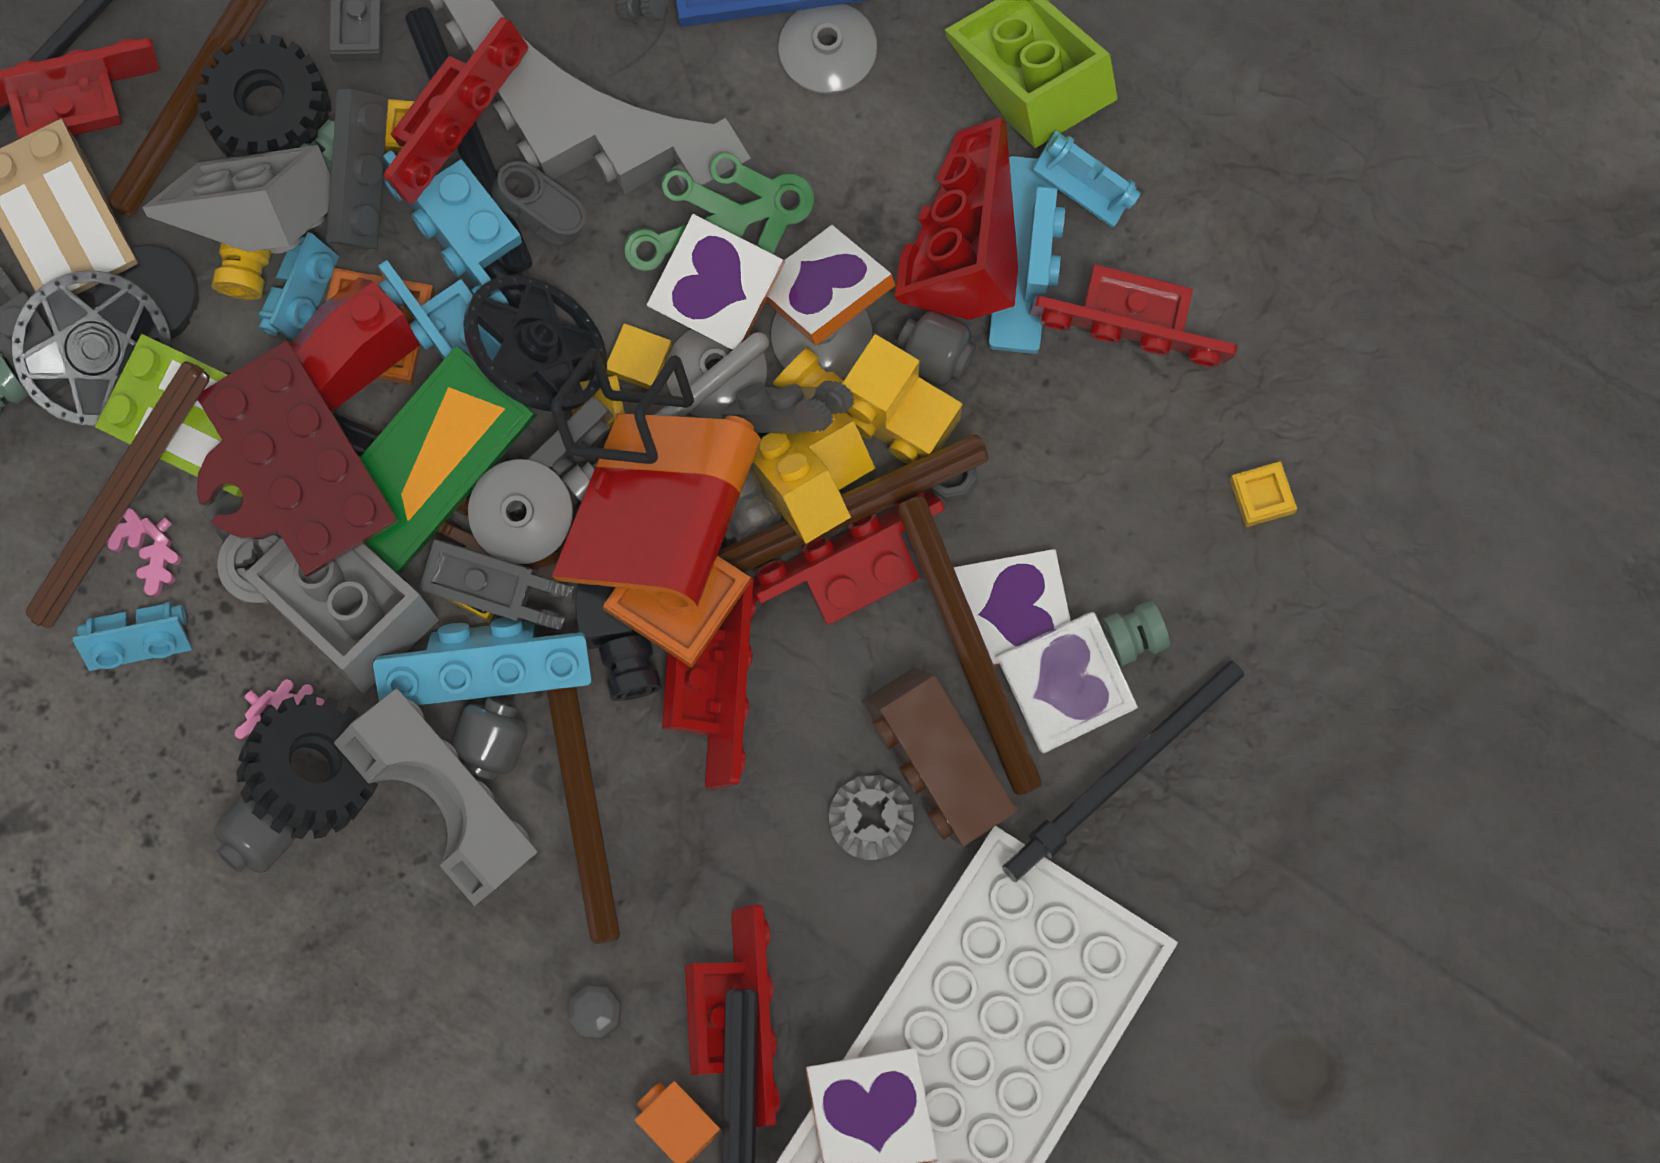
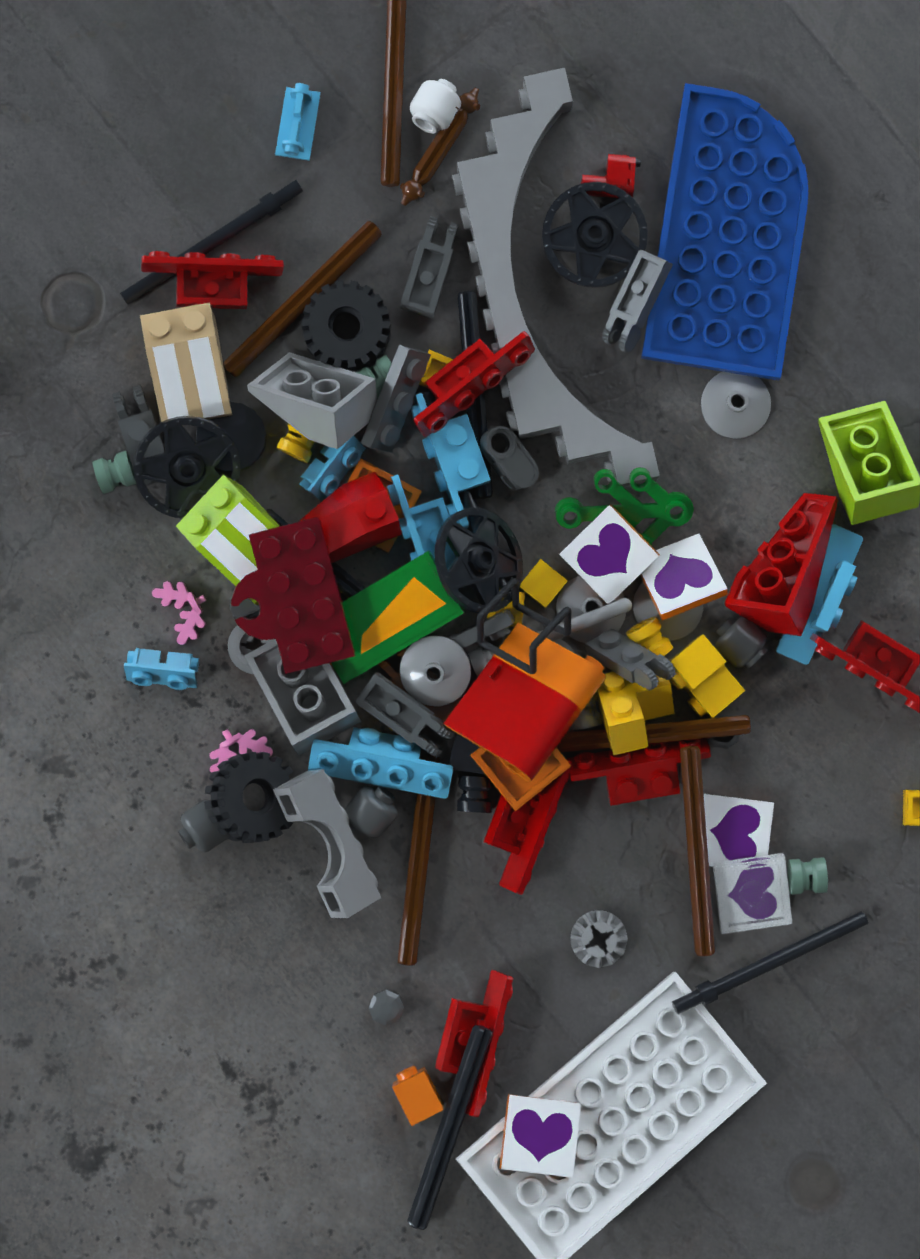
camera: 15 degrees right, 10 degrees up
reddish brown axle [26,361,210,628] -> none
reddish brown wedge [861,667,1017,847] -> none
medium azure hinge [1031,131,1141,228] -> none

